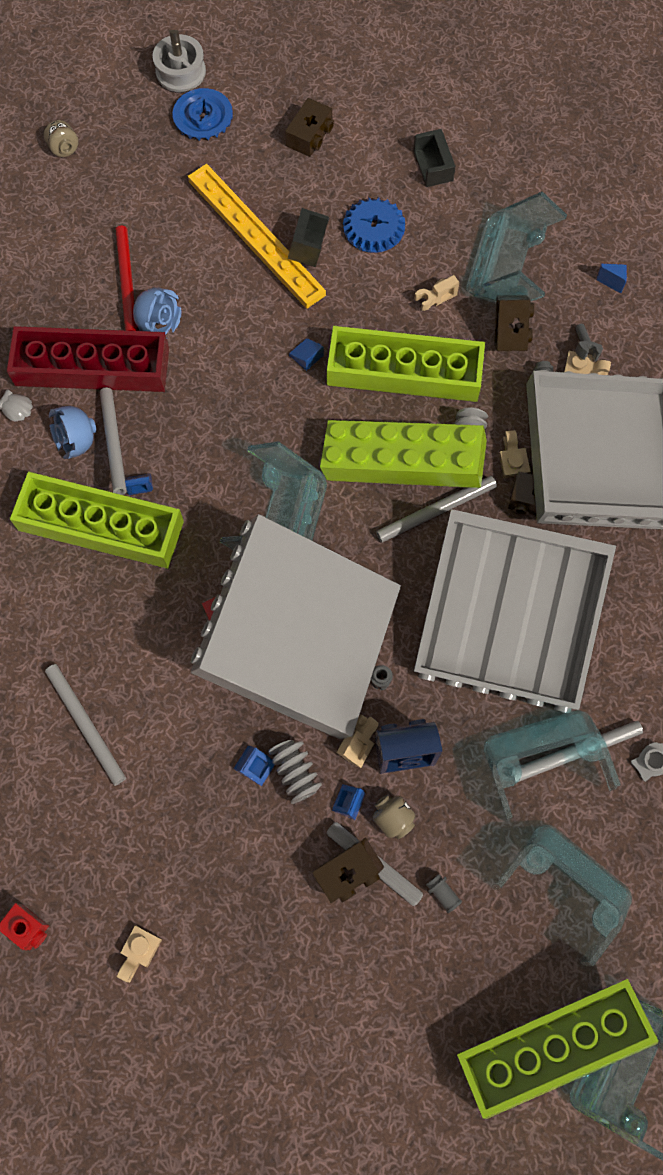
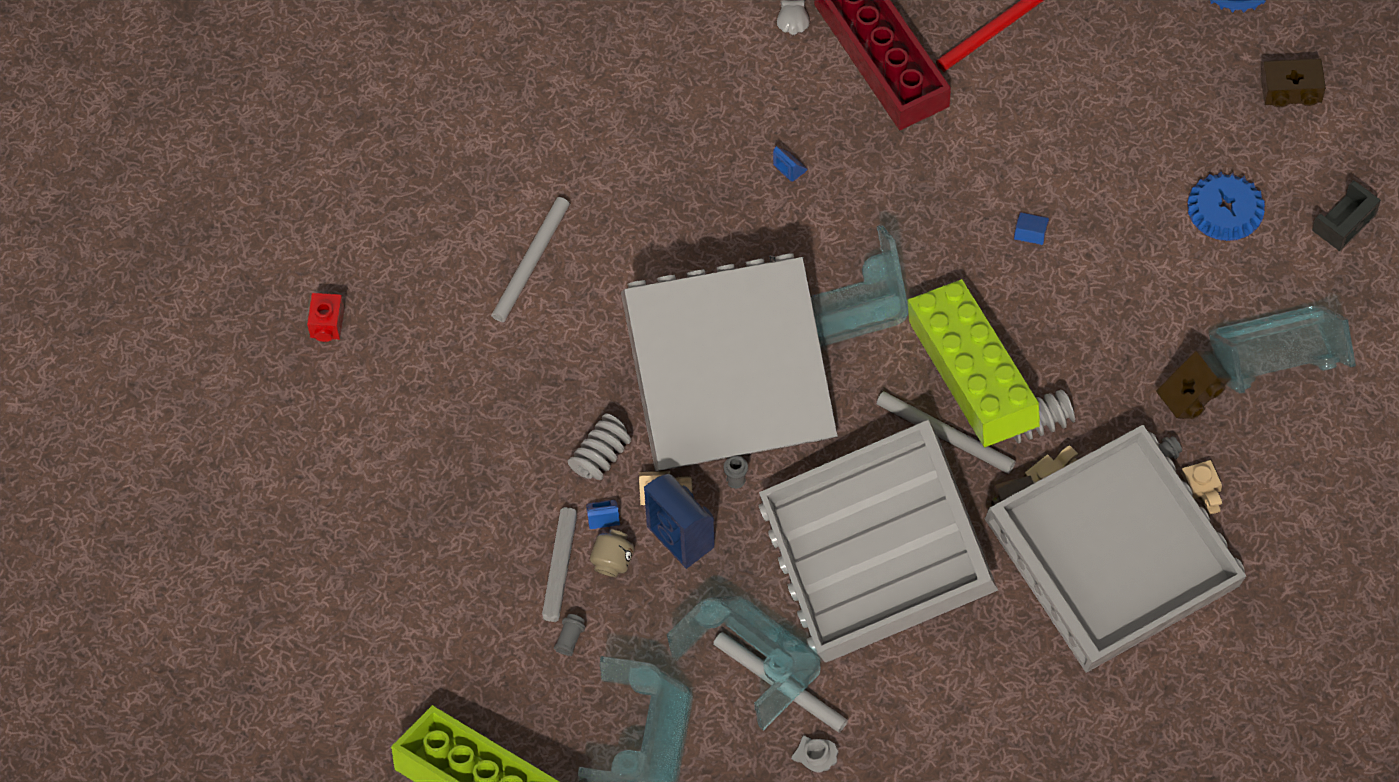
camera: 60 degrees right, 10 degrees down
lime brick [10,472,184,569] -> none
medium blue cylinder [49,406,96,459] -> none
light grey piece [100,388,127,495] -> none
tan plate [117,926,162,983] -> none
medium blue cylinder [133,287,181,334] -> none
yellow plate [188,164,326,309] -> none
blue slope [234,746,274,786] -> none
pearl dark grey panel [288,208,329,267] -> none
dark brown brick [312,837,384,903] -> none
lime brick [327,326,485,402] -> none
tan plate [414,275,459,311] -> none
dark grey bar [575,324,603,361] -> none
blue slope [597,263,627,293] -> none

